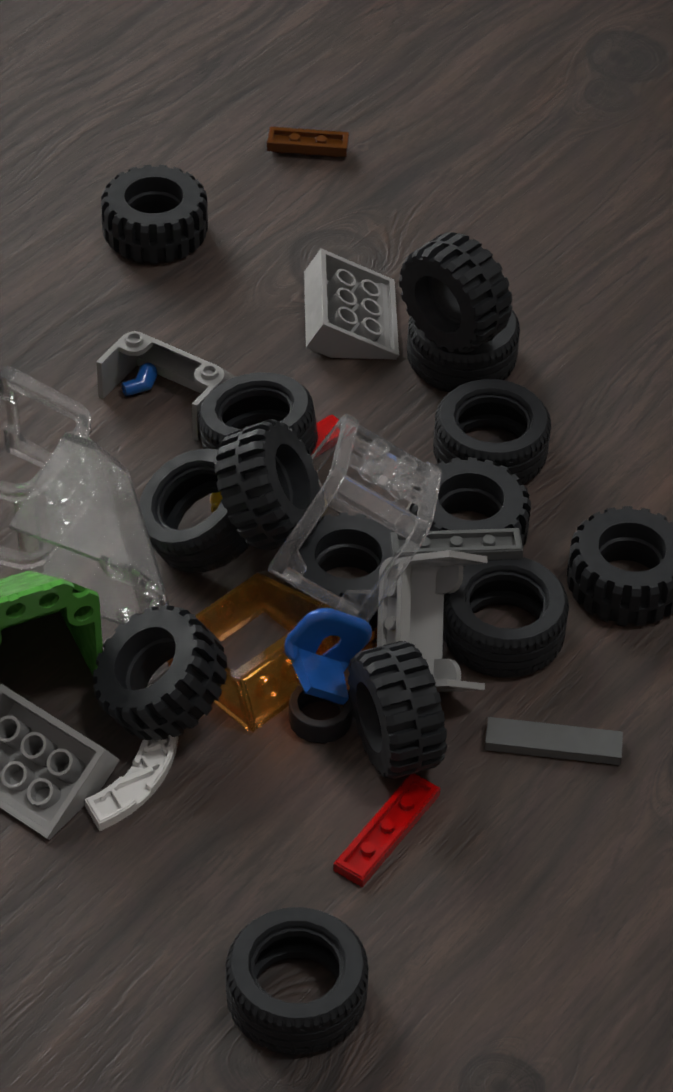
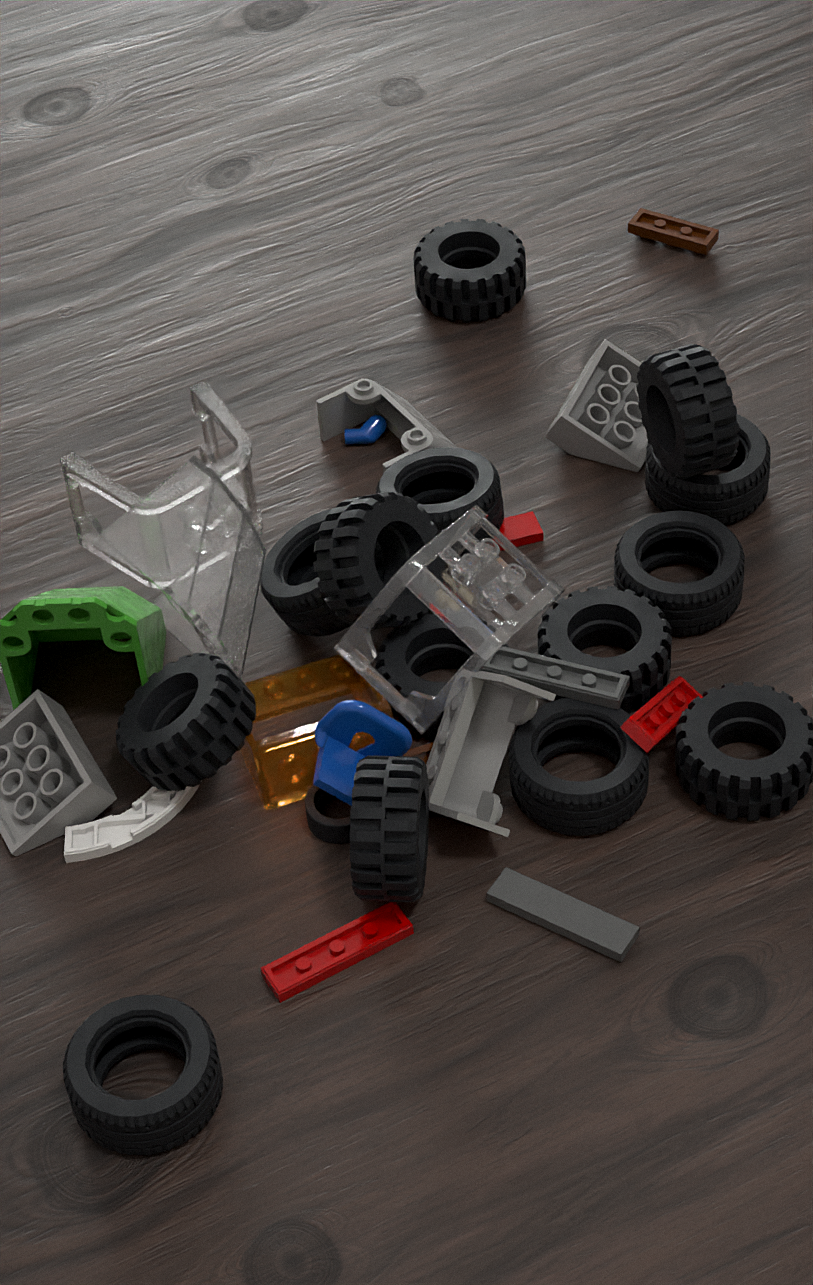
camera: 30 degrees right, 0 degrees up
none -> red tile [620,676,703,753]

